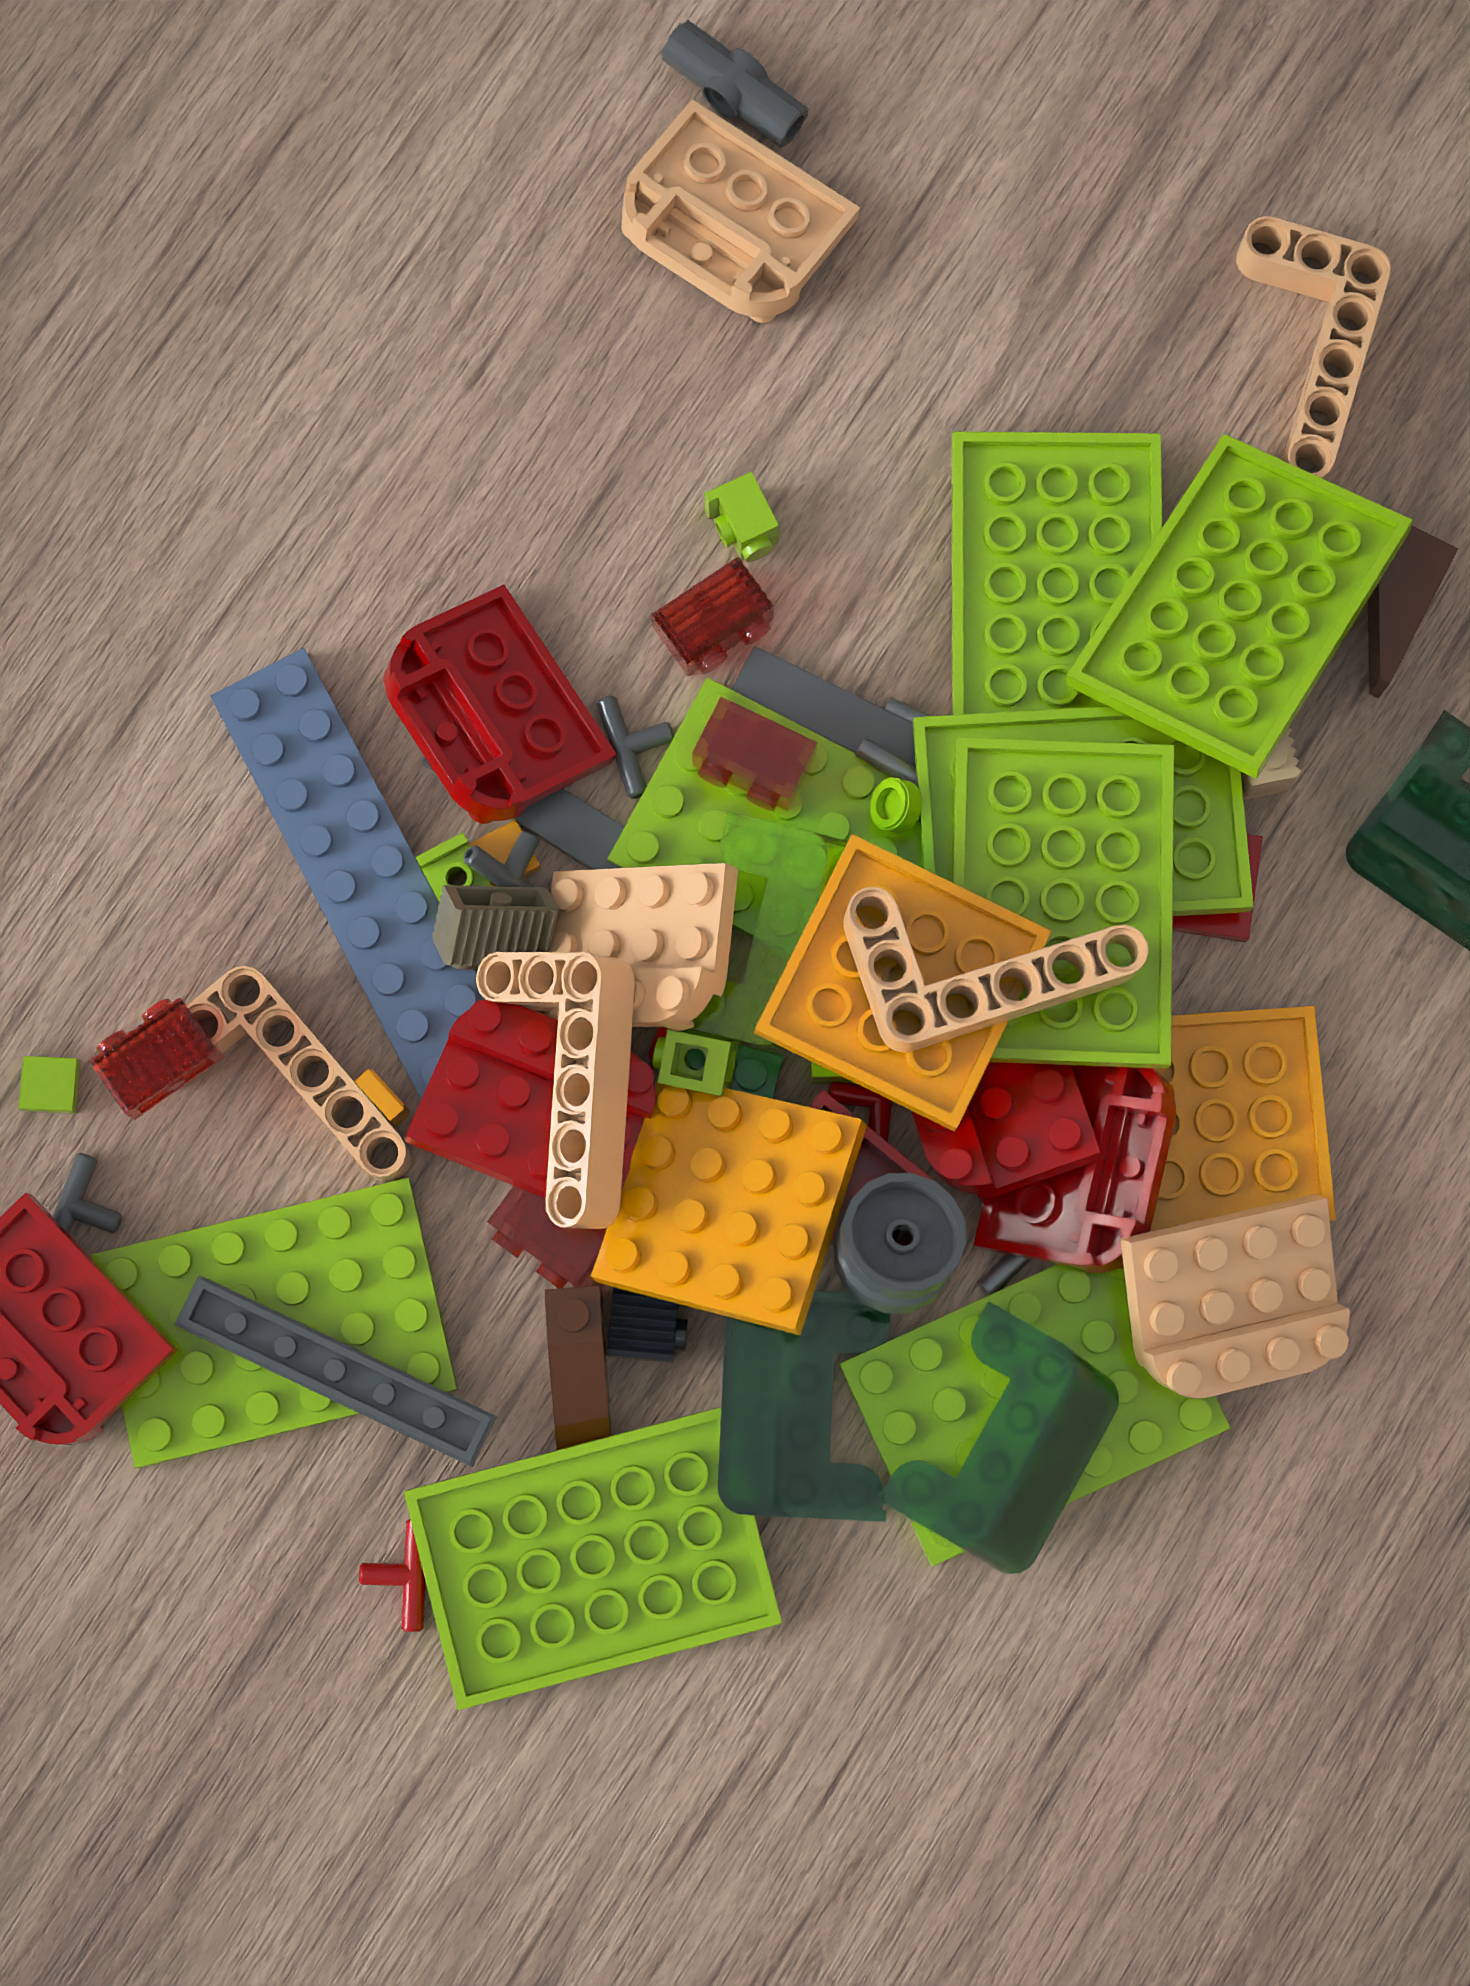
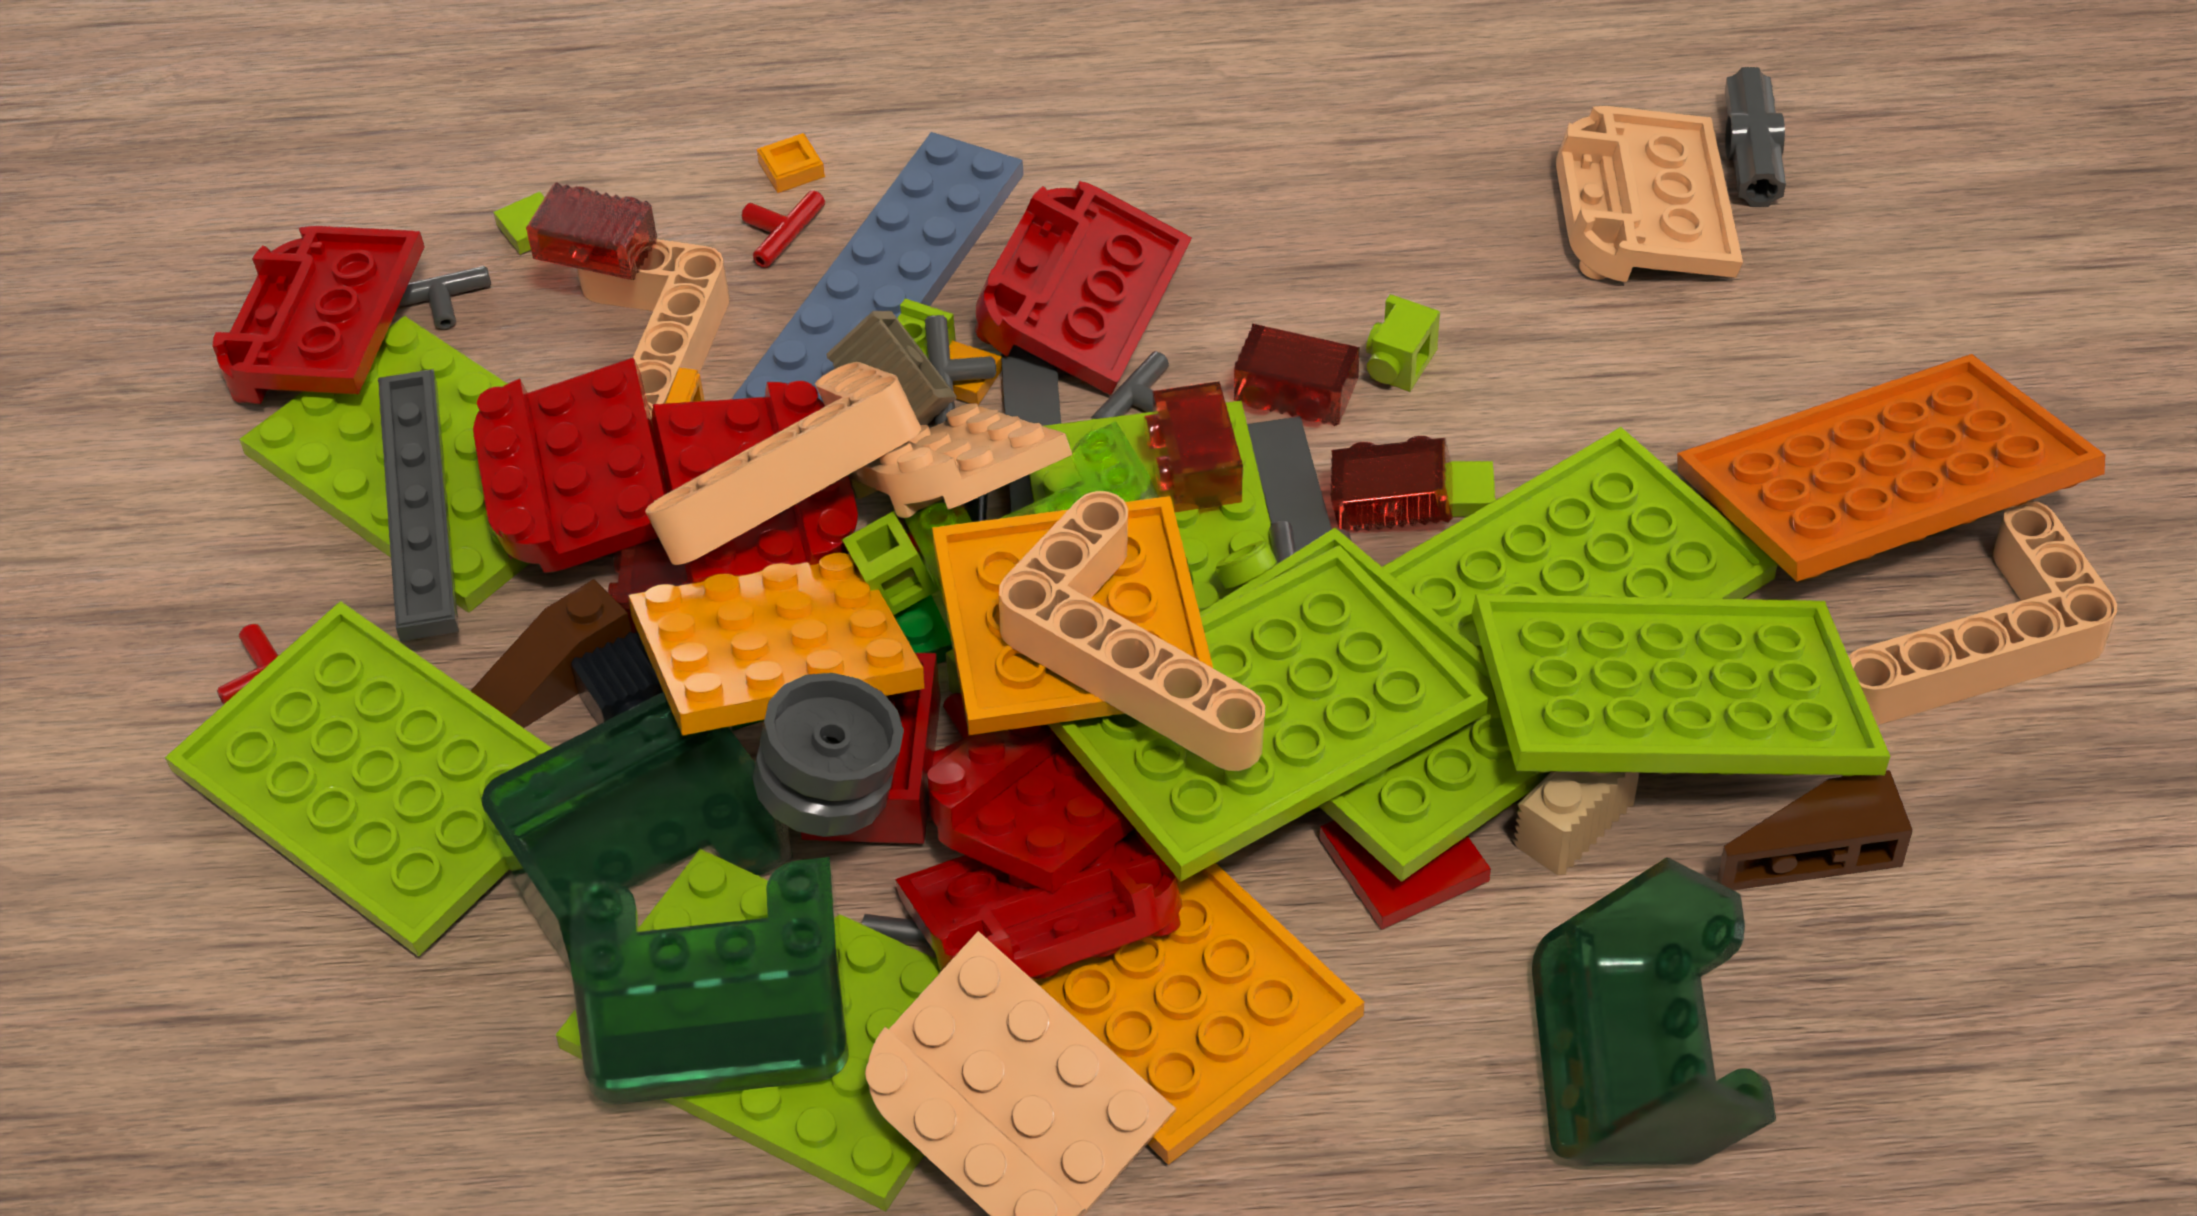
camera: 55 degrees right, 30 degrees down
none -> red plate [473,357,667,573]
none -> red piece [741,190,825,268]
none -> light orange tile [757,133,825,193]
none -> clear red brick [1330,436,1453,532]
none -> lime tile [1435,461,1496,517]
none -> orange plate [1677,354,2106,582]

